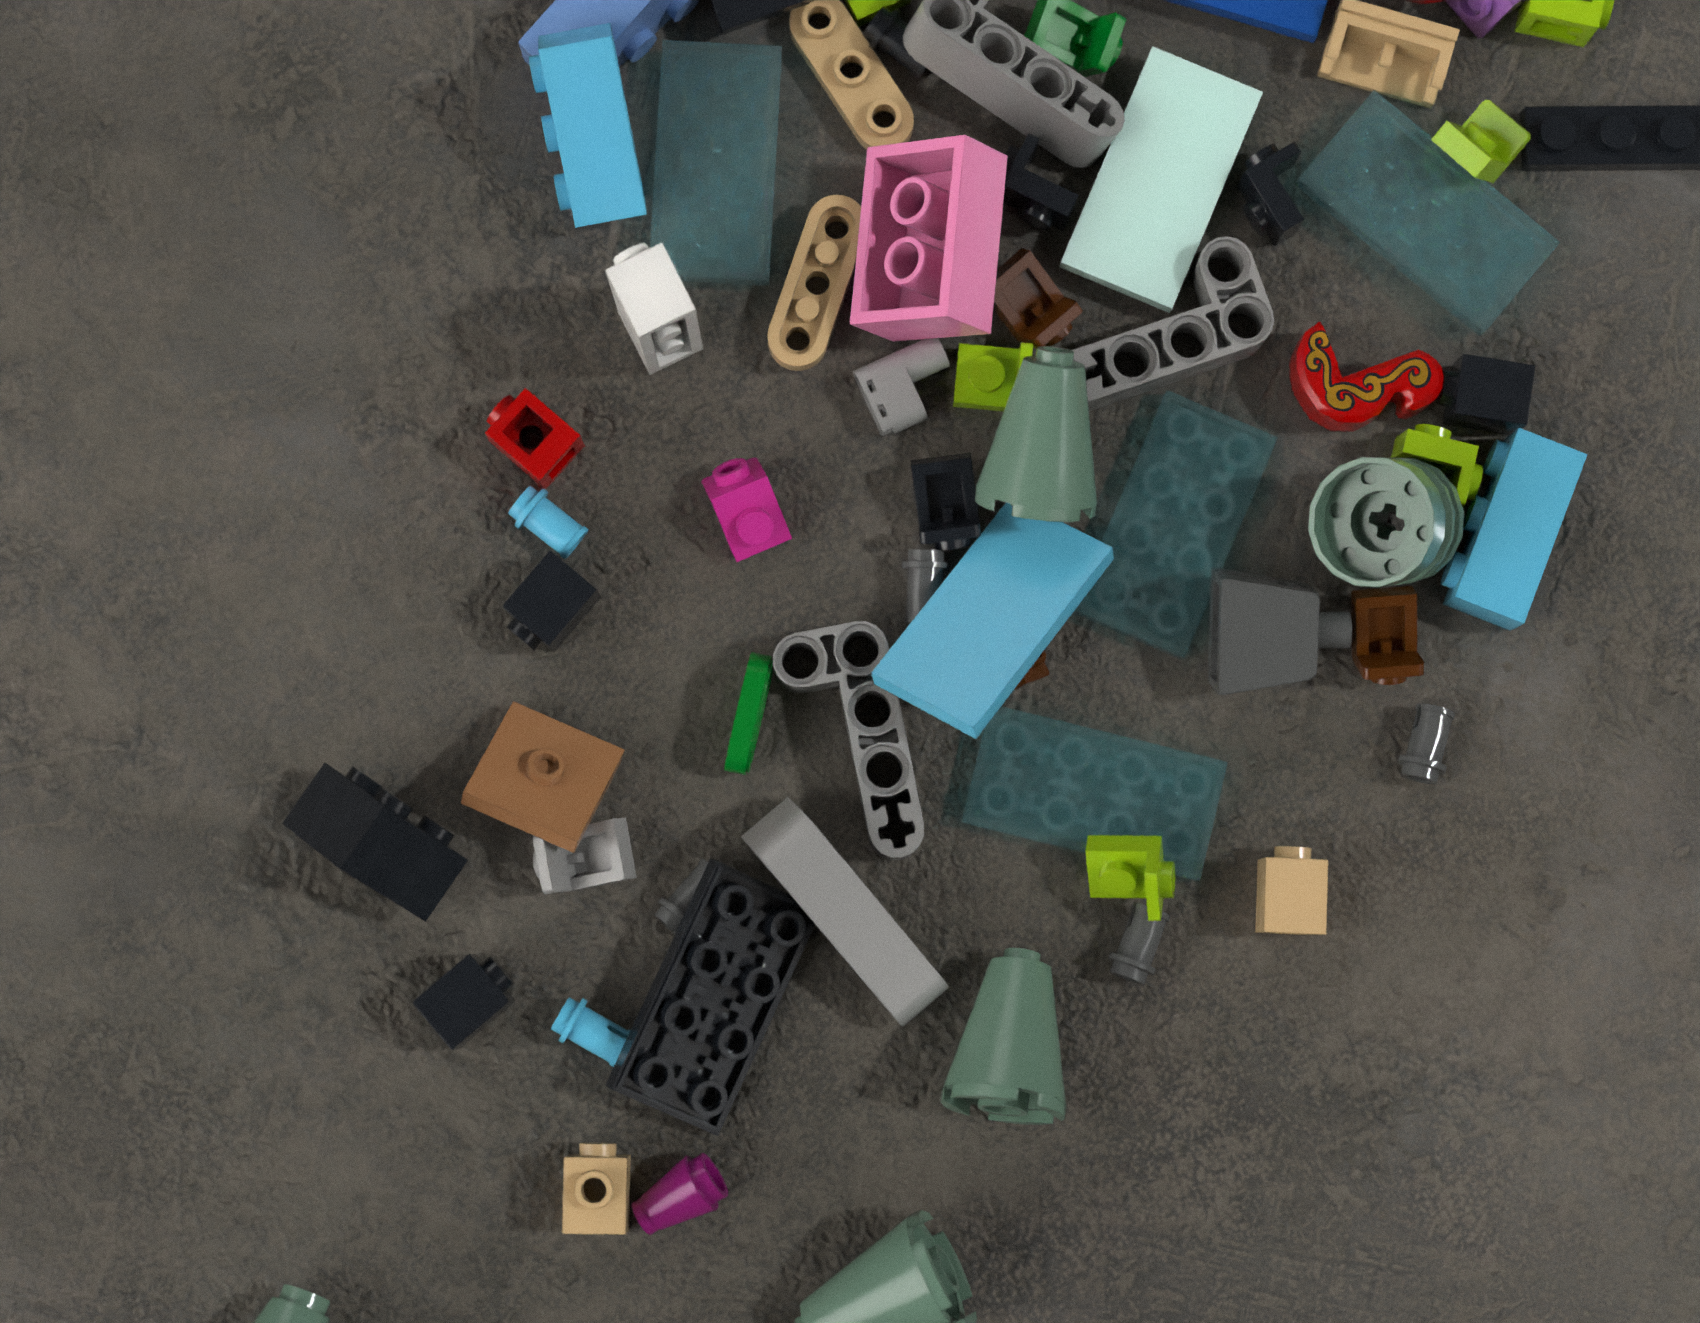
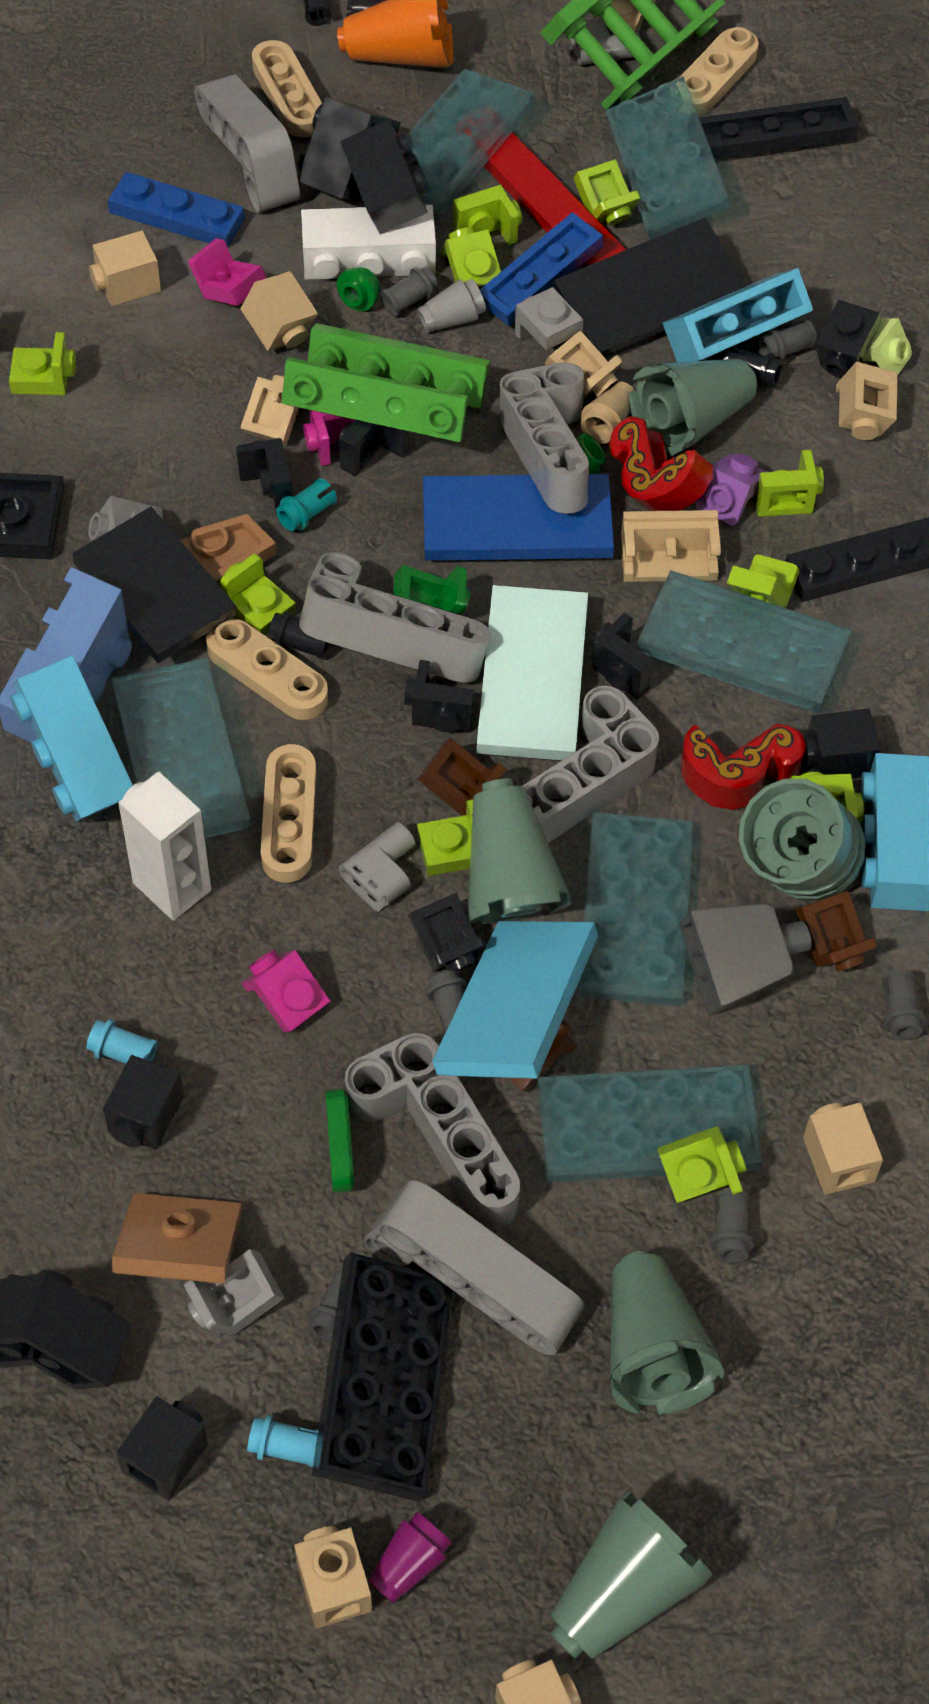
camera: 15 degrees left, 25 degrees down
red brick [485,388,585,489] -> none
bright pink brick [850,135,1008,342] -> none

